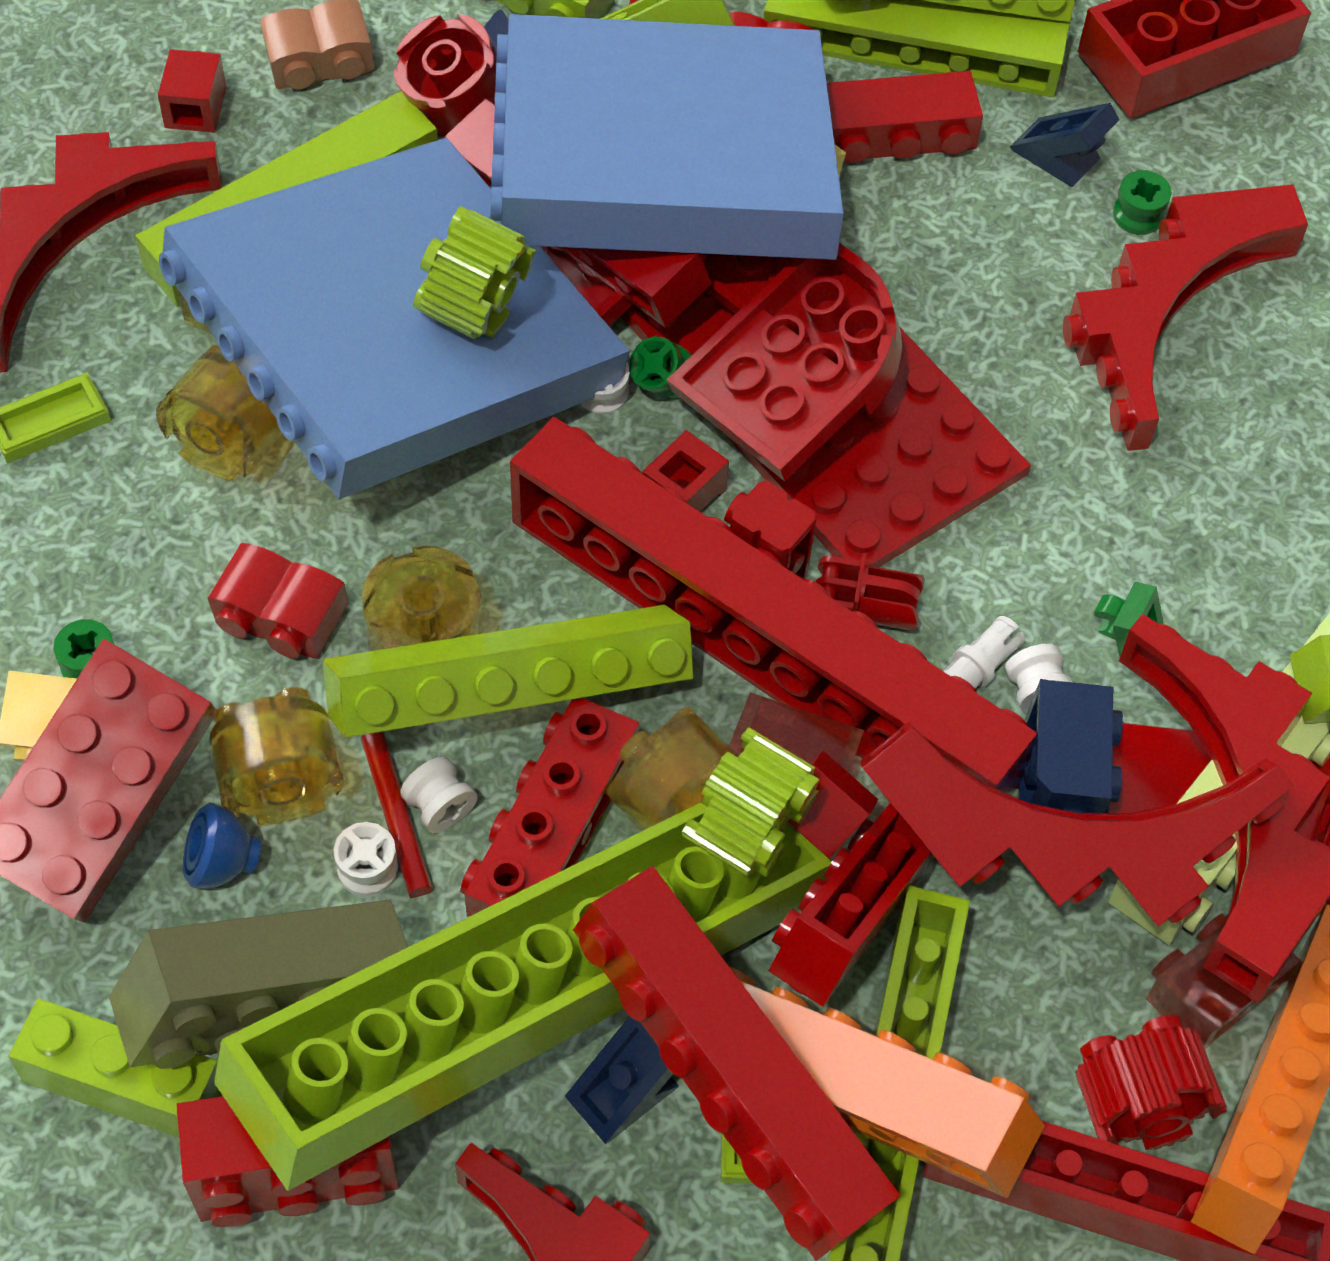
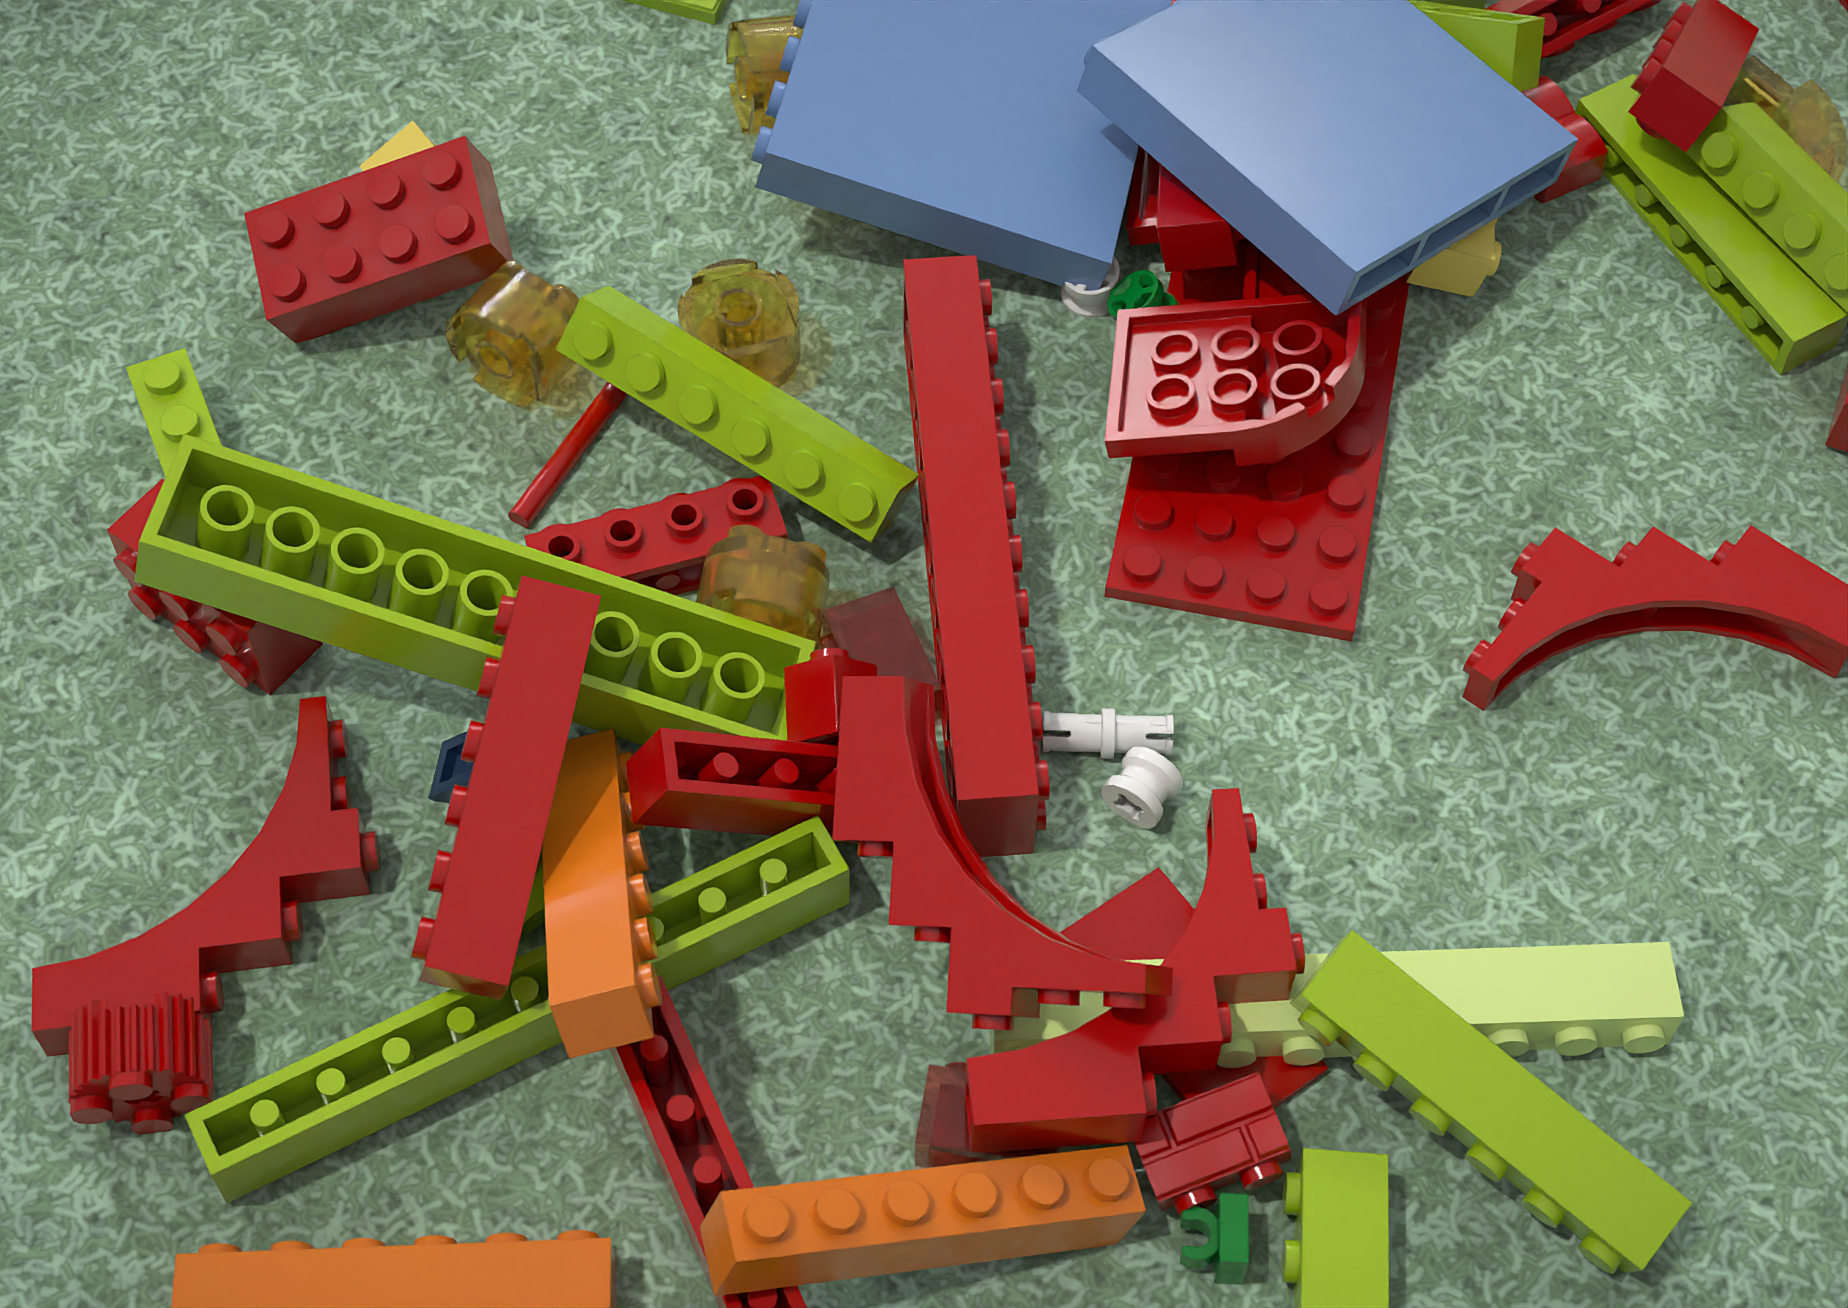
camera: 50 degrees right, 0 degrees up
green wheel [53,619,115,679] -> none
olive piece [109,899,408,1069] -> none
blue brick [183,802,261,889] -> none
red brick [207,543,349,658] -> none
white wheel [333,822,398,897] -> none
white wheel [400,756,478,833] -> none
lime brick [412,206,536,339] -> none
red brick [642,430,729,512] -> none
lime brick [682,727,820,877] -> none
red brick [724,480,817,580] -> none
red arm [815,553,925,631] -> none
red brick [827,71,983,163] -> none
dark blue slope [1010,103,1120,187] -> none
dark blue hinge [1017,679,1123,813] -> none
red brick [1075,1015,1227,1150] -> none
green tile [1094,582,1164,657] -> none
green wheel [1113,170,1172,235] -> none

